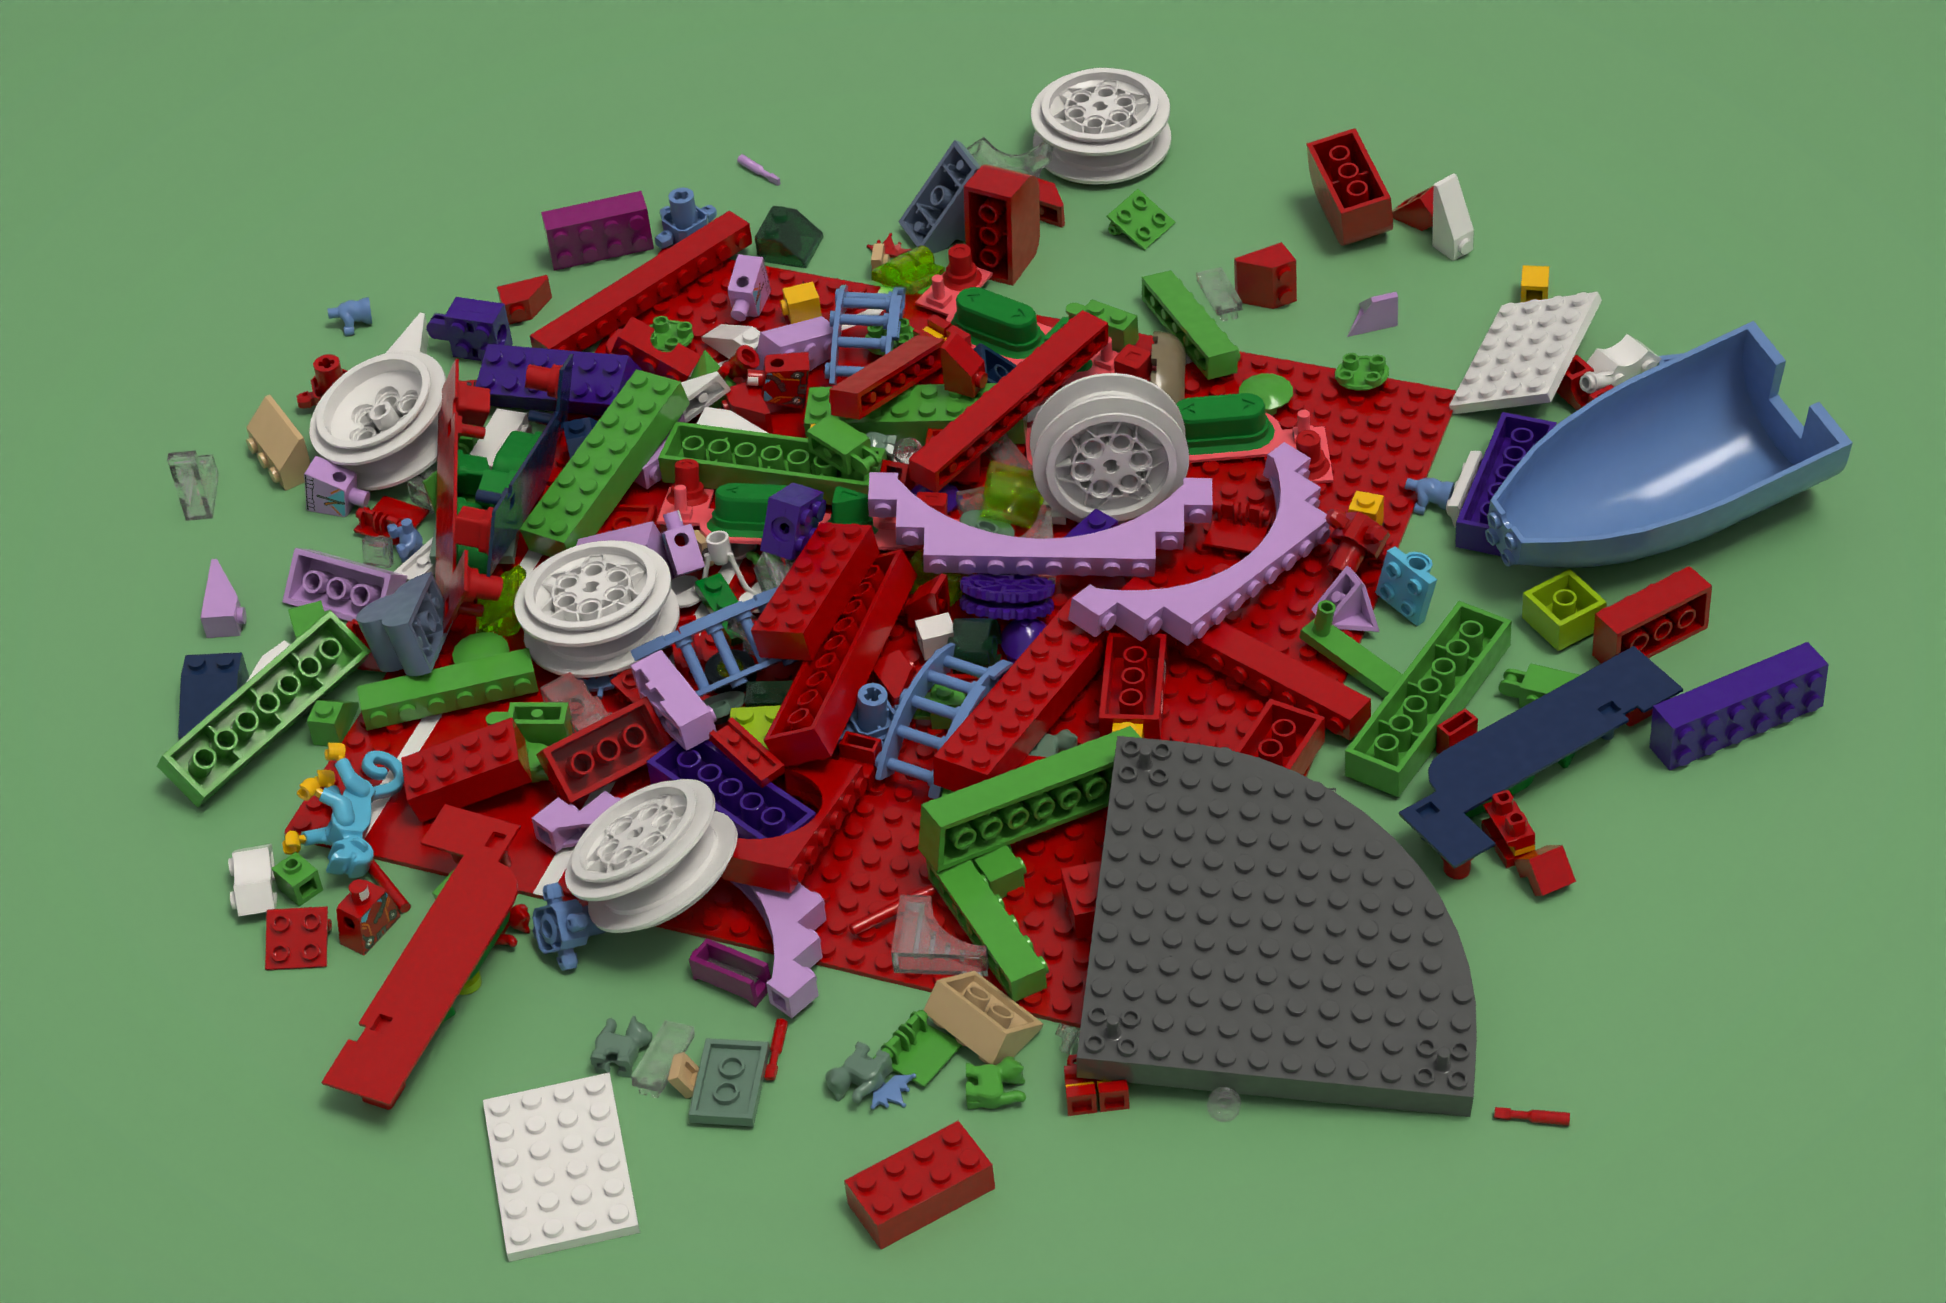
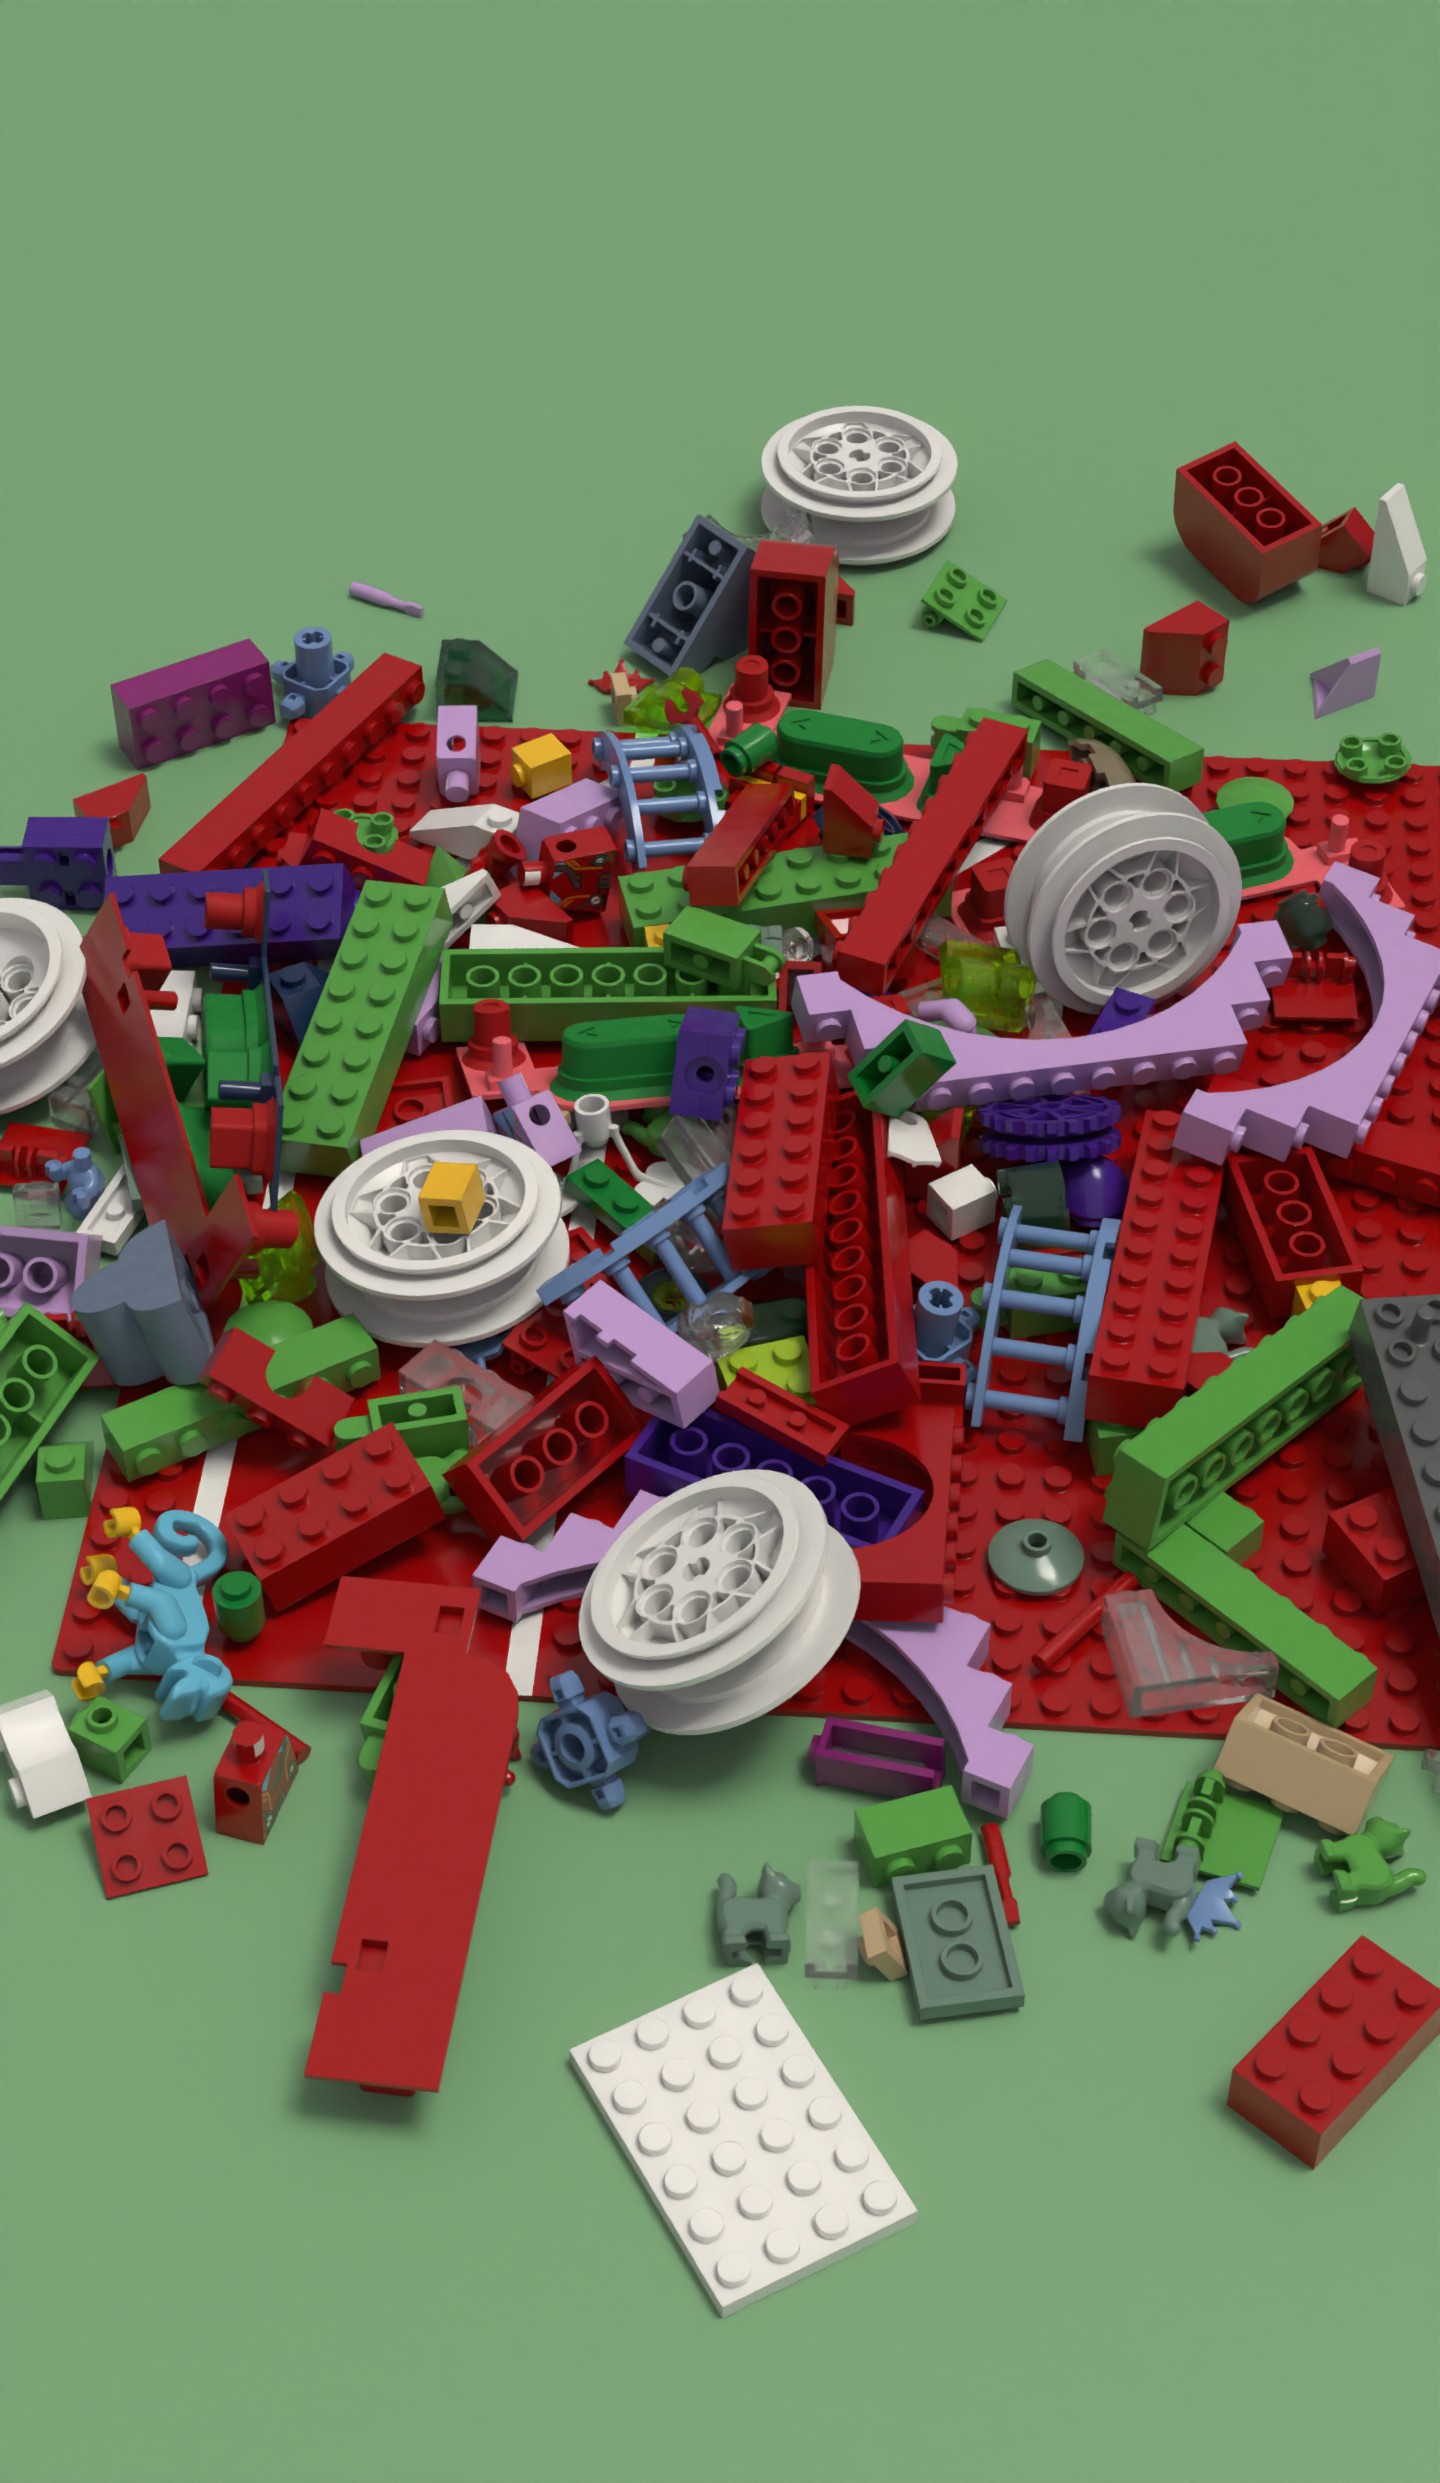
camera: 20 degrees left, 0 degrees up
none -> red arch [197,1327,355,1453]
none -> green brick [212,1571,266,1643]
none -> yellow brick [418,1162,486,1235]
none -> red bar [664,688,720,755]
none -> clear hair [676,1291,754,1362]
none -> green brick [720,723,778,777]
none -> green brick [847,1019,957,1118]
none -> bright green brick [854,1785,972,1889]
none -> white piece [887,1111,942,1168]
none -> lavender arm [918,998,977,1034]
none -> sand green dish [988,1519,1084,1596]
none -> green brick [1040,1792,1092,1872]
none -> head [1273,889,1334,951]

